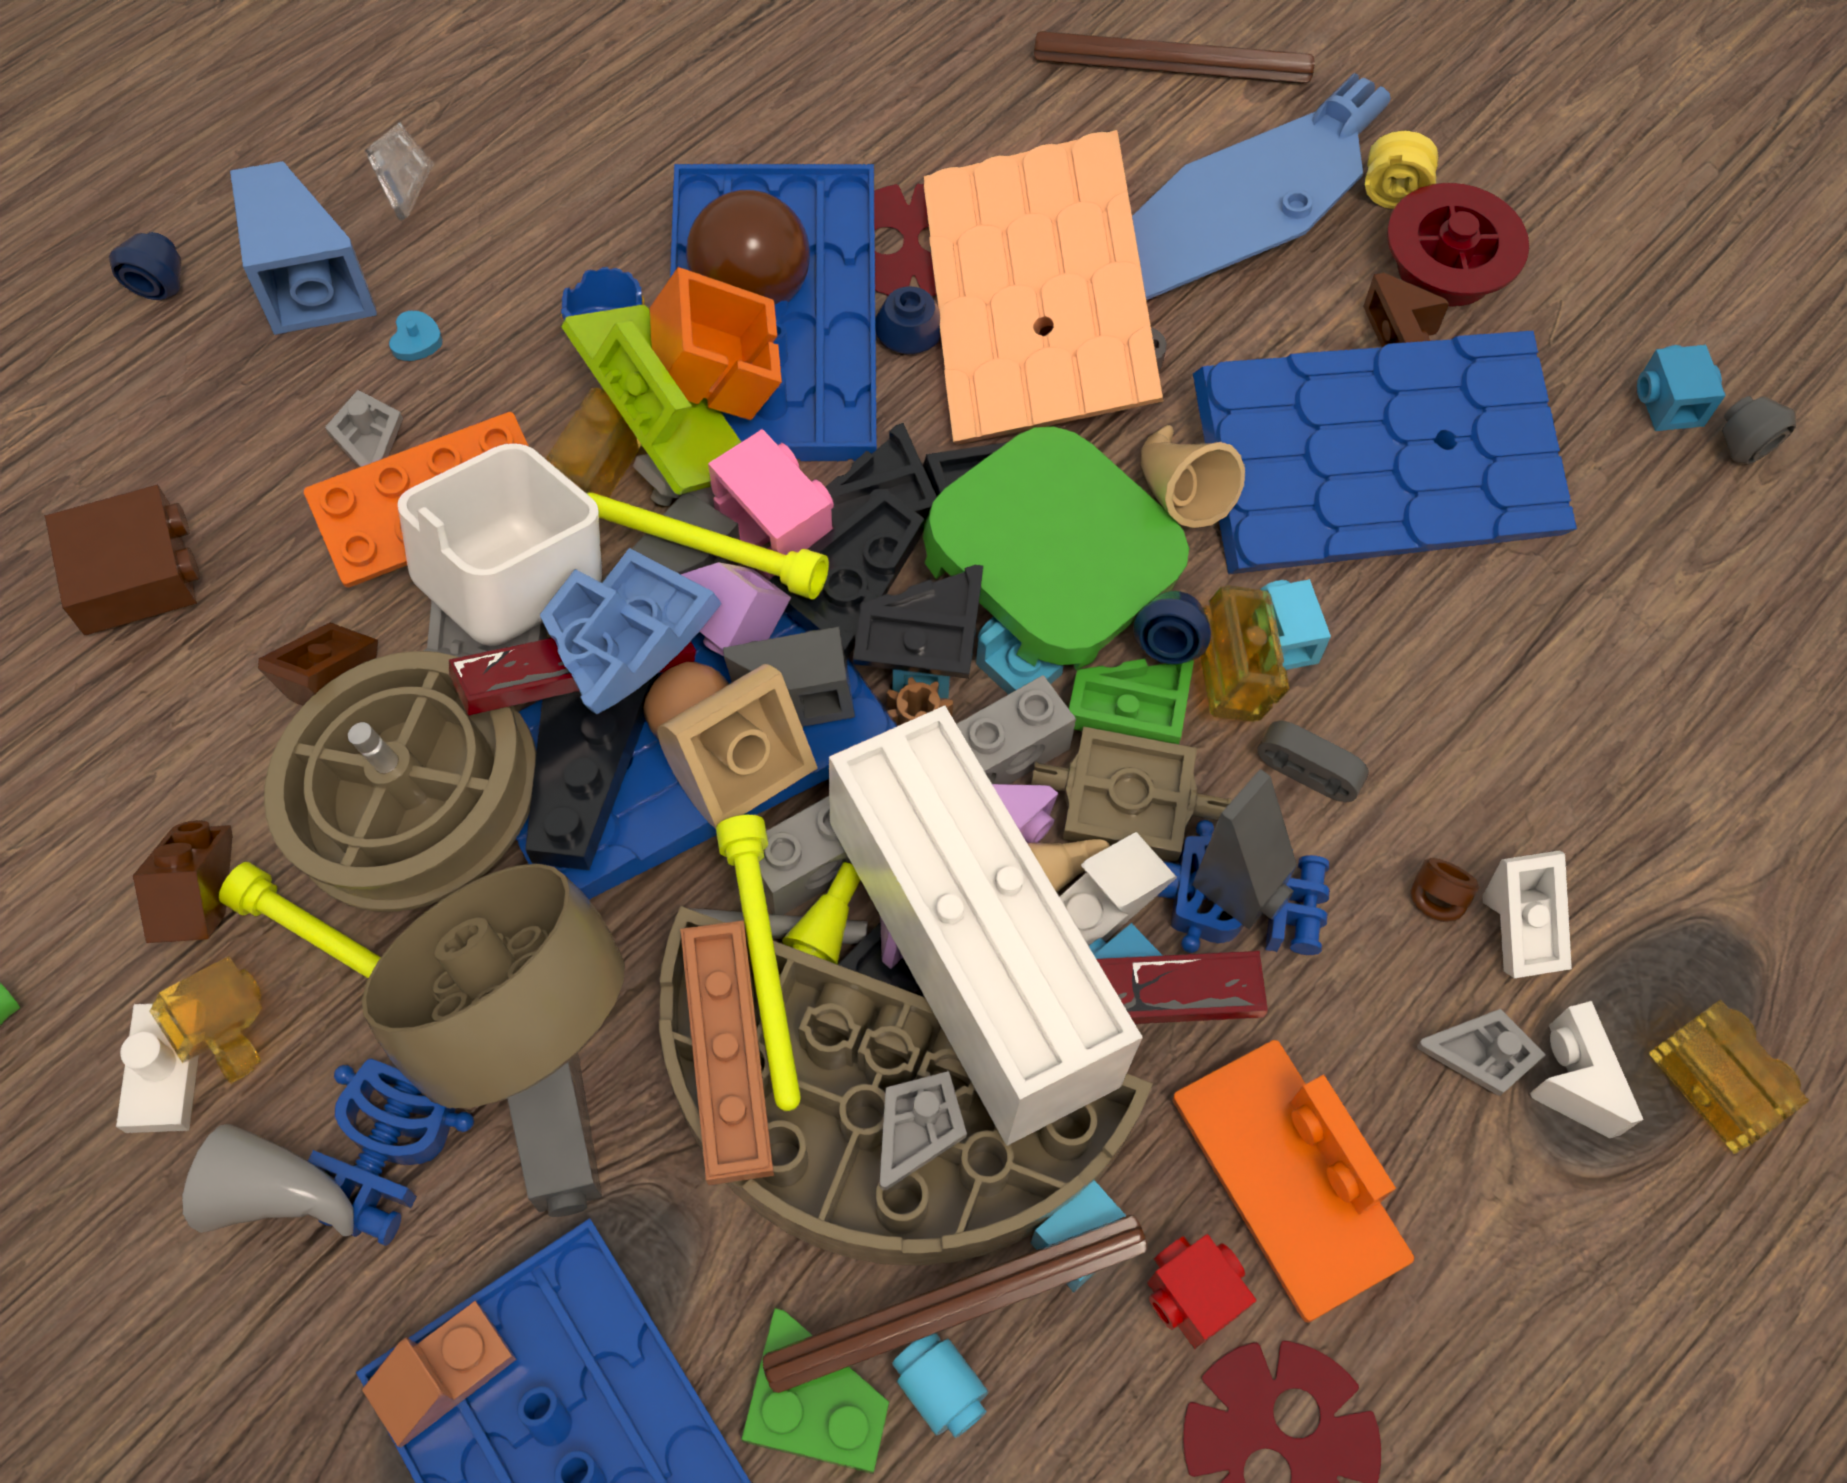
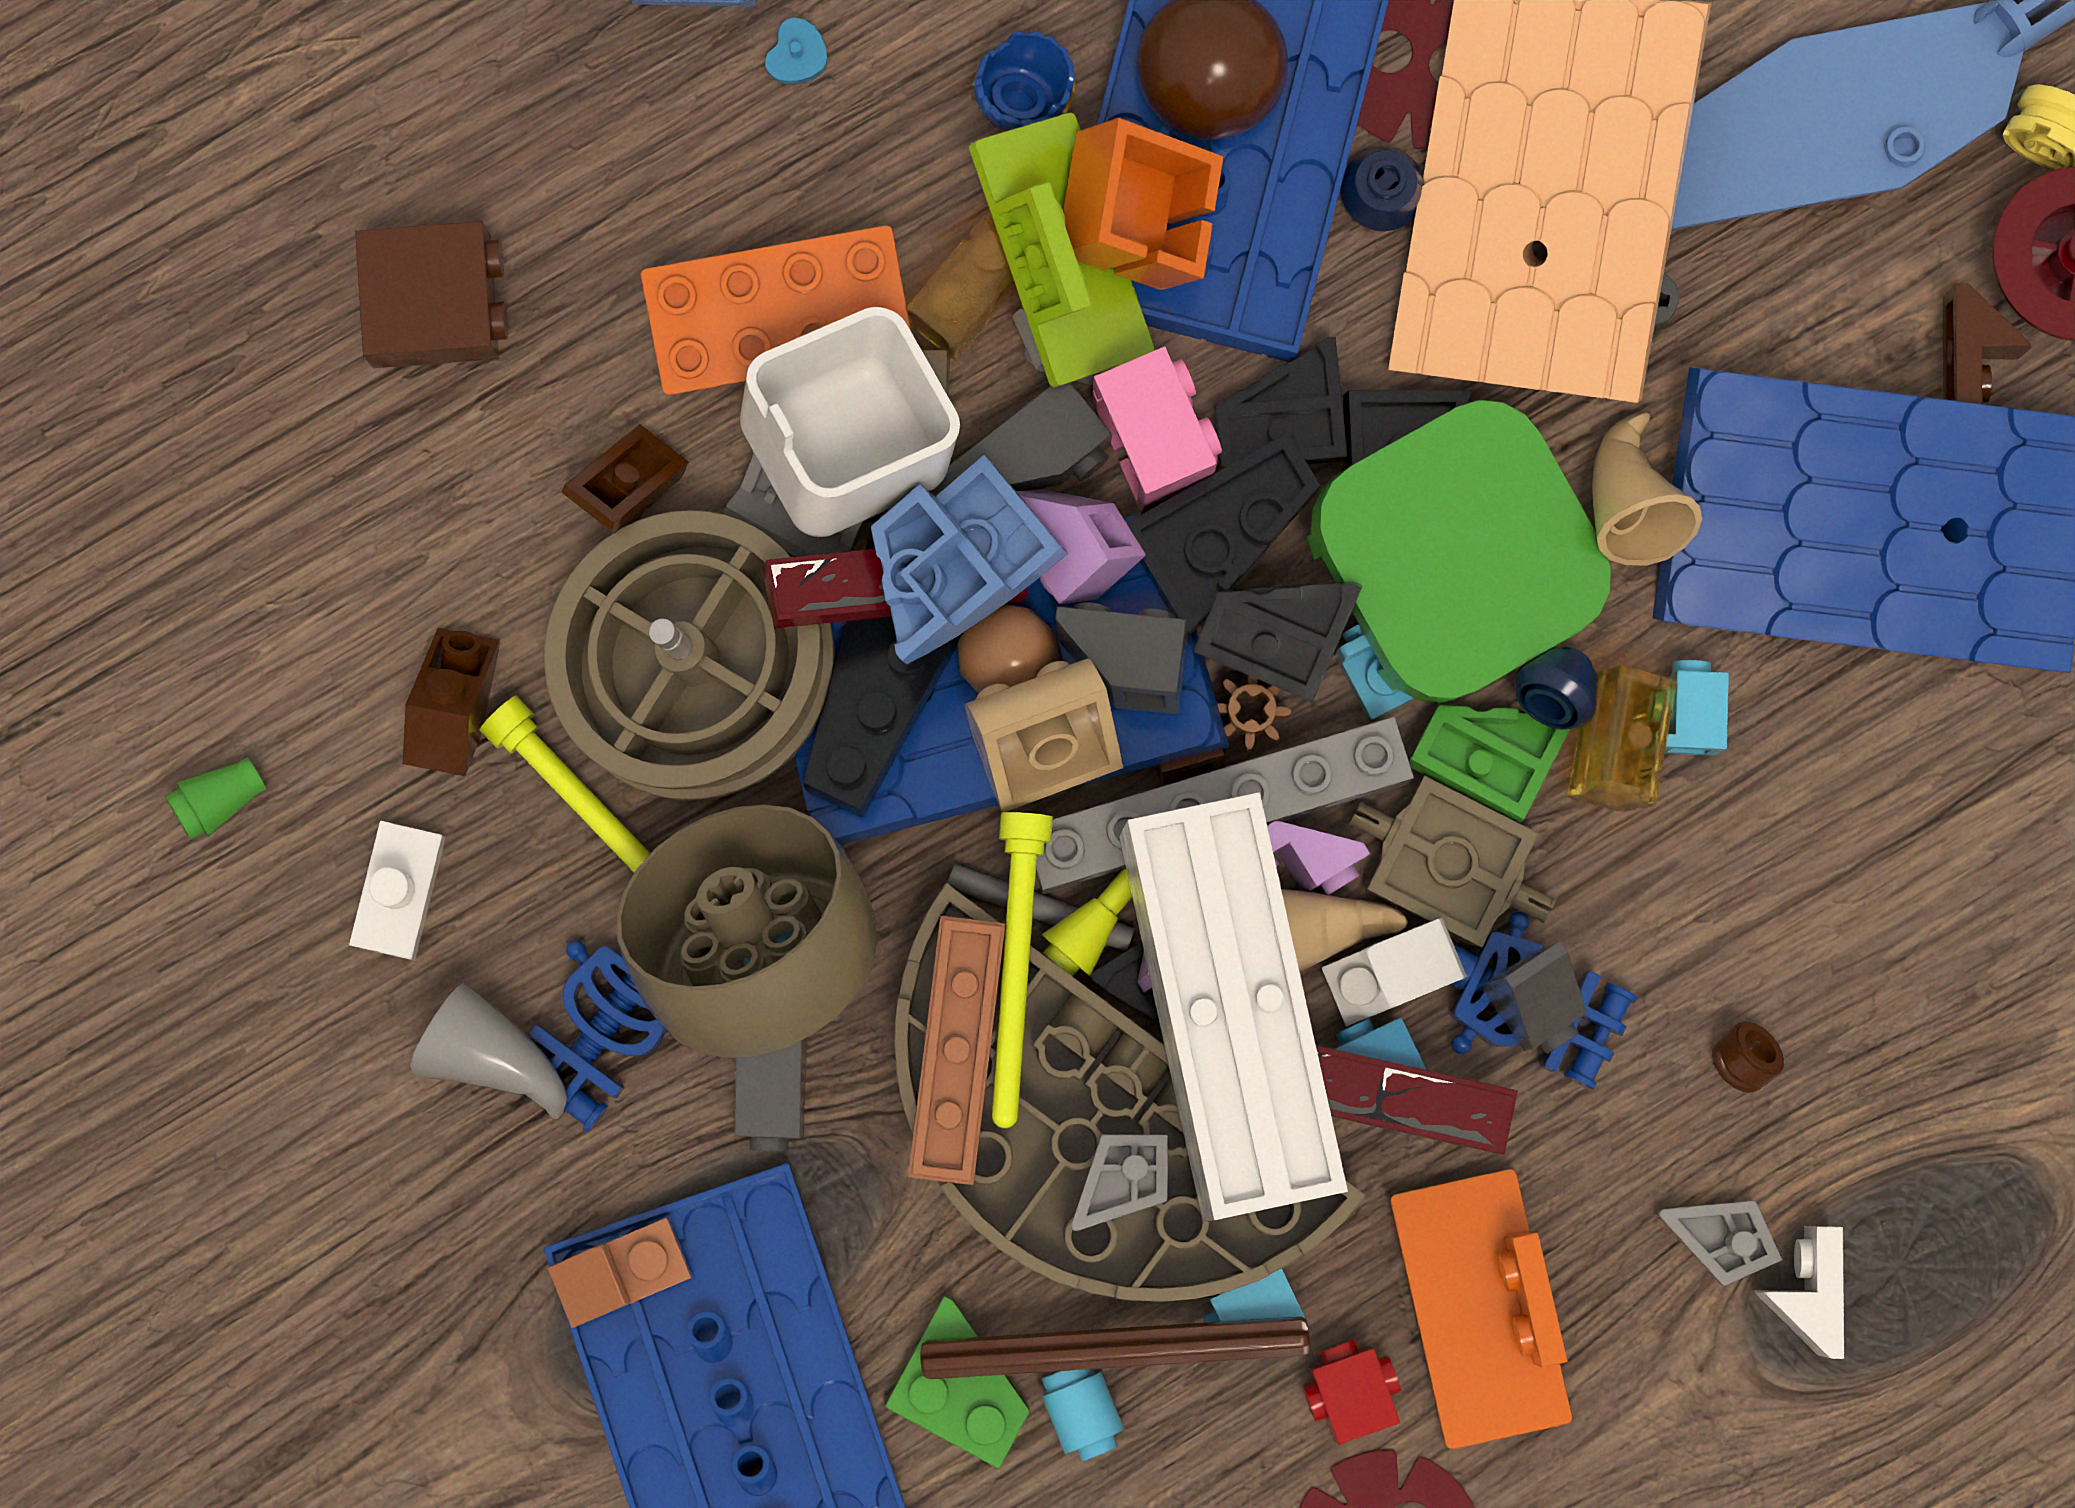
camera: 15 degrees right, 20 degrees up
clear yellow brick [149,956,262,1084] -> none
light grey piece [325,390,403,468] -> none
neon yellow piece [586,493,829,599] -> none
dark grey beam [1257,721,1369,802] -> none
white slope [1482,850,1572,978] -> none
clear yellow brick [1649,999,1810,1154] -> none

